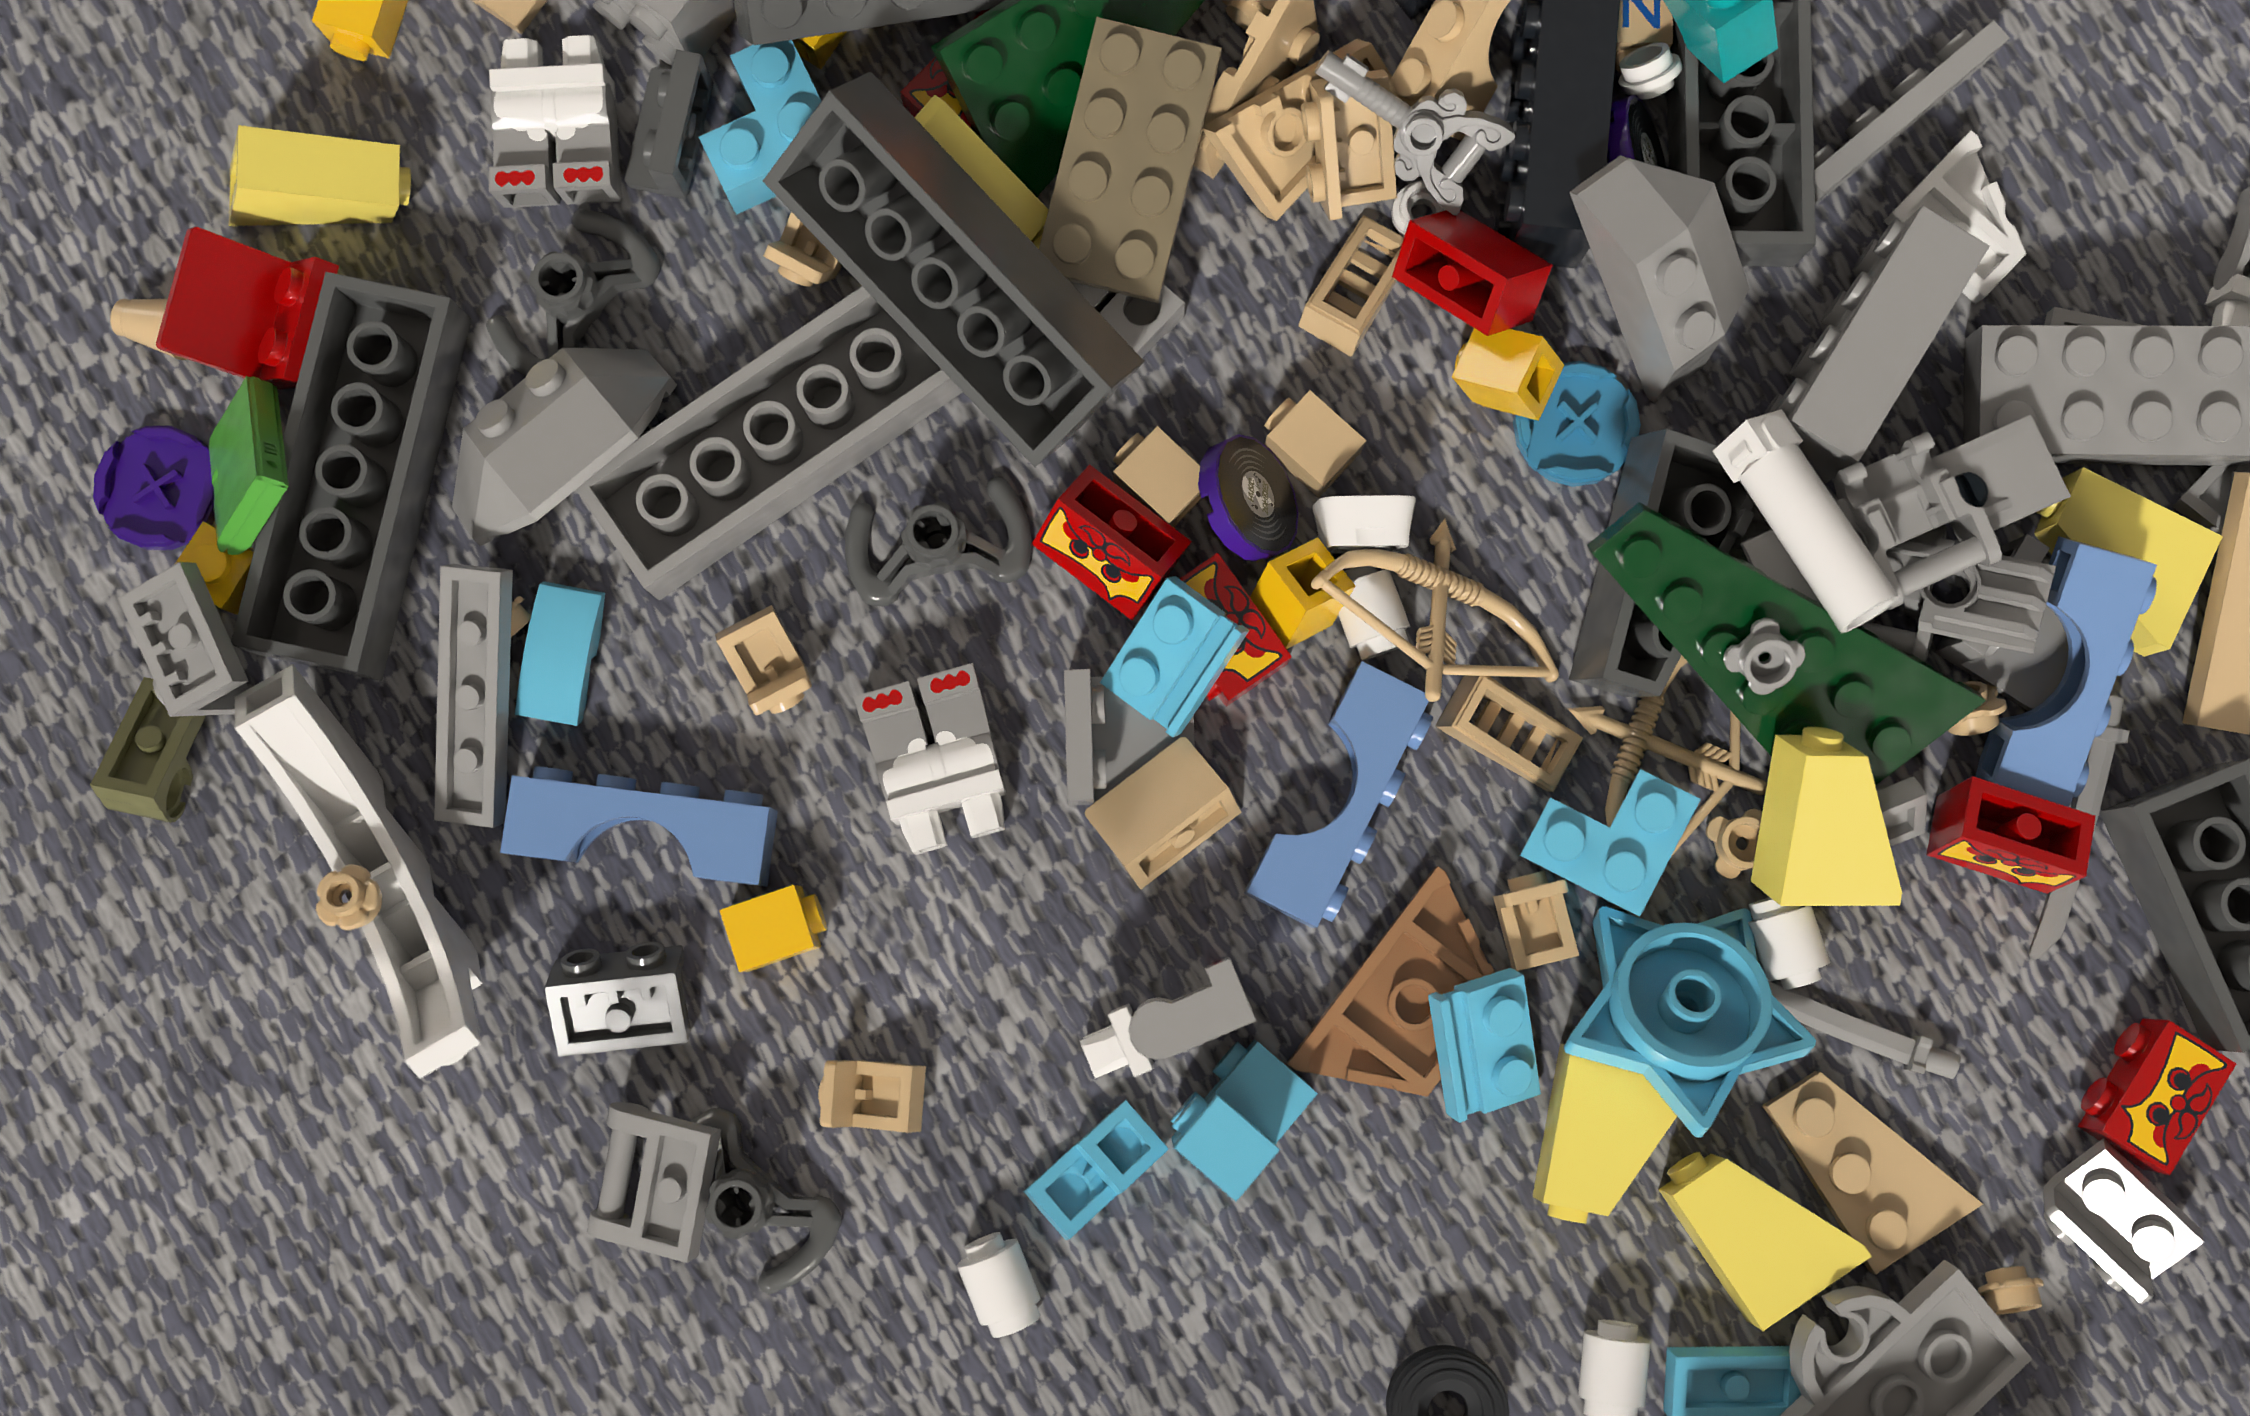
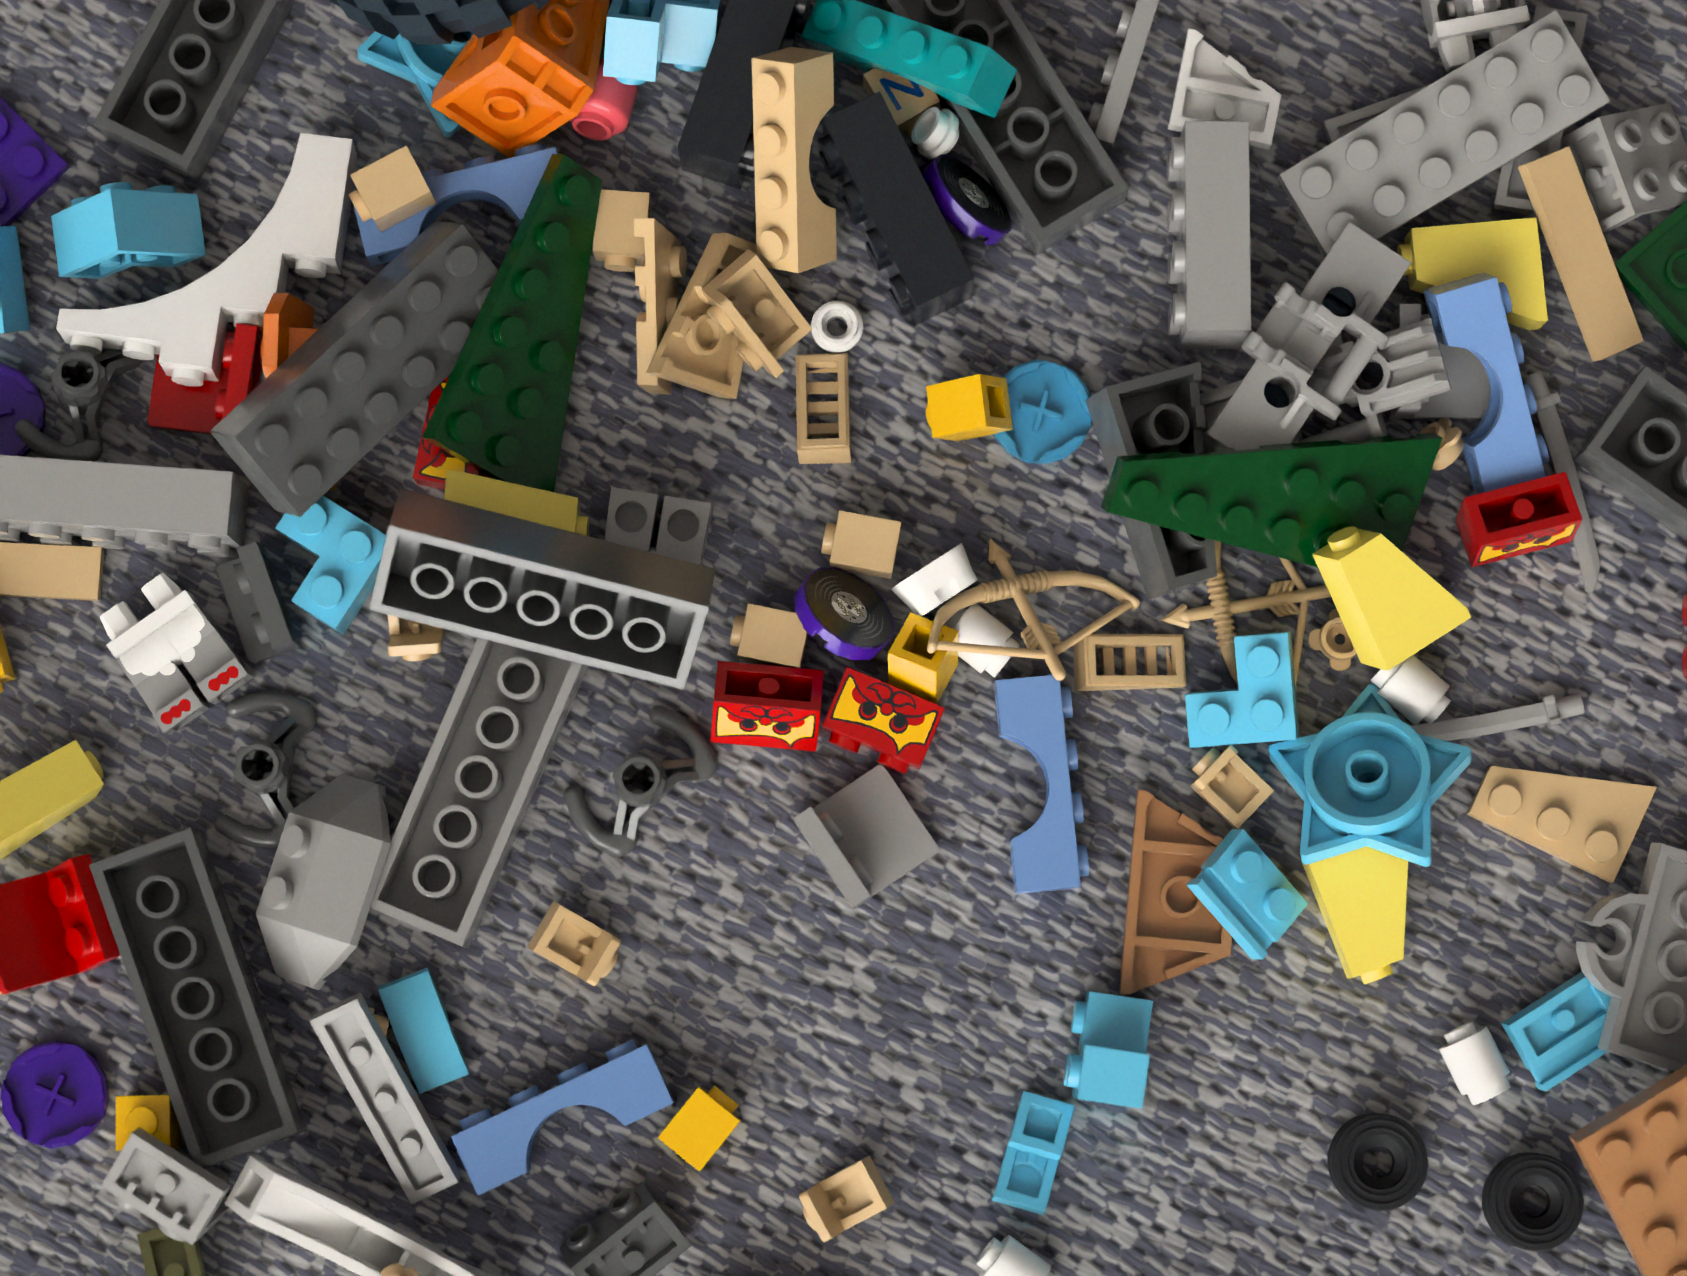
camera: 30 degrees left, 0 degrees up
bright green piece [209,376,289,555] -> none
hips [853,663,1007,855] -> none
dark tan plate [1039,17,1222,303] -> none
light grey hips [1080,957,1256,1078] -> none
tan panel [1085,737,1242,889] -> none
medium azure plate [1100,576,1249,737] -> none
light grey piece [1314,50,1515,215] -> none
red brick [1392,210,1553,336] -> none
light grey wedge [1569,156,1750,403] -> none
light yellow slope [1658,1152,1872,1331] -> none
white piece [1713,409,1900,633] -> none
light grey plate [1724,618,1805,695] -> none
light grey plate [1876,776,1928,847] -> none

